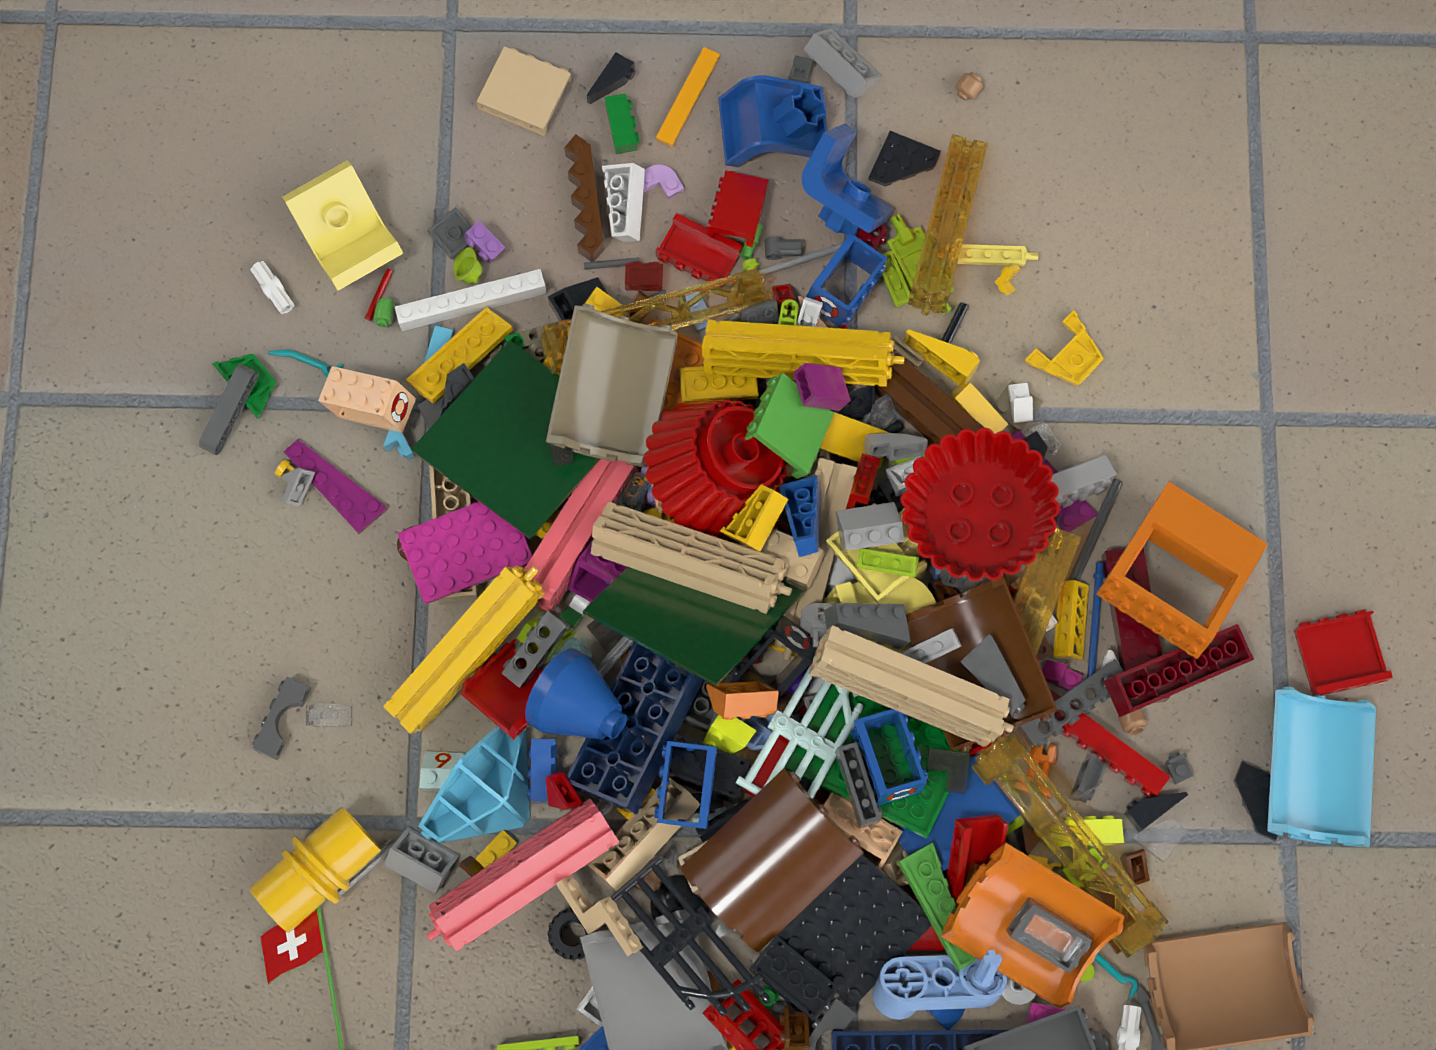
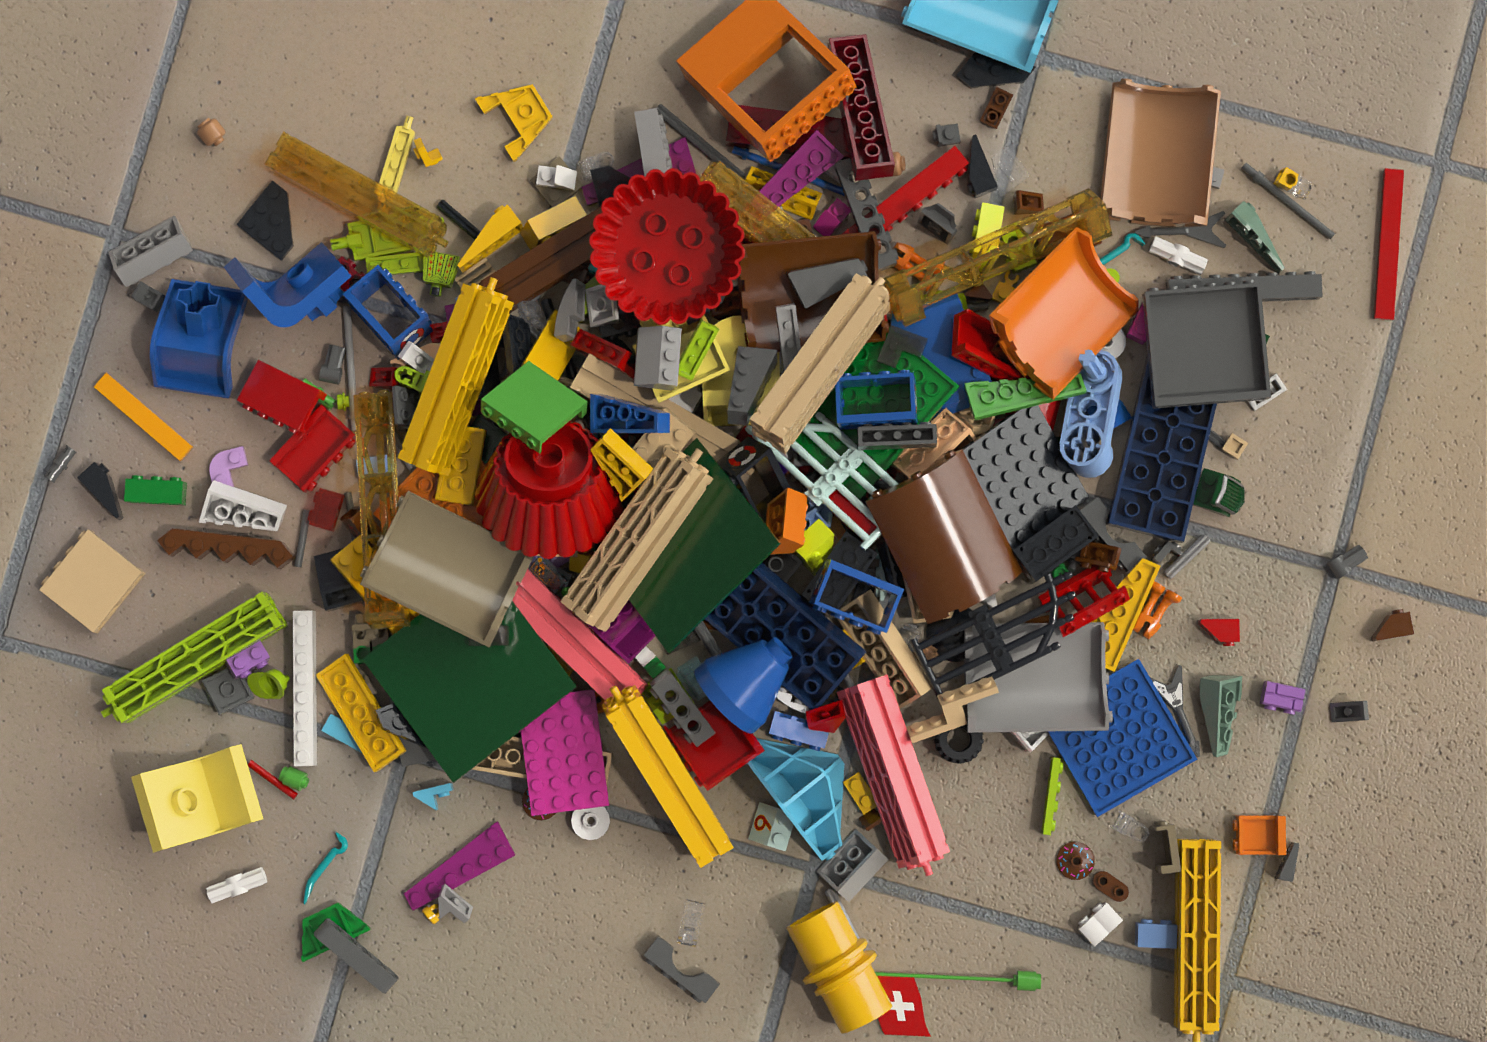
camera: 75 degrees left, 10 degrees up
light nougat hose [318,366,416,433] -> none
magenta brick [794,363,851,411] -> none
light grey hinge [800,603,833,647] -> none
piece [1006,897,1092,973] -> none
none -> dark grey pin [44,445,77,483]
none -> lime piece [101,592,288,723]
none -> lime torso [423,250,461,297]
none -> white dish [571,807,610,840]
none -> magenta wing [738,130,844,227]
none -> white slope [776,687,809,714]
none -> reddish brown slope [980,87,1013,129]

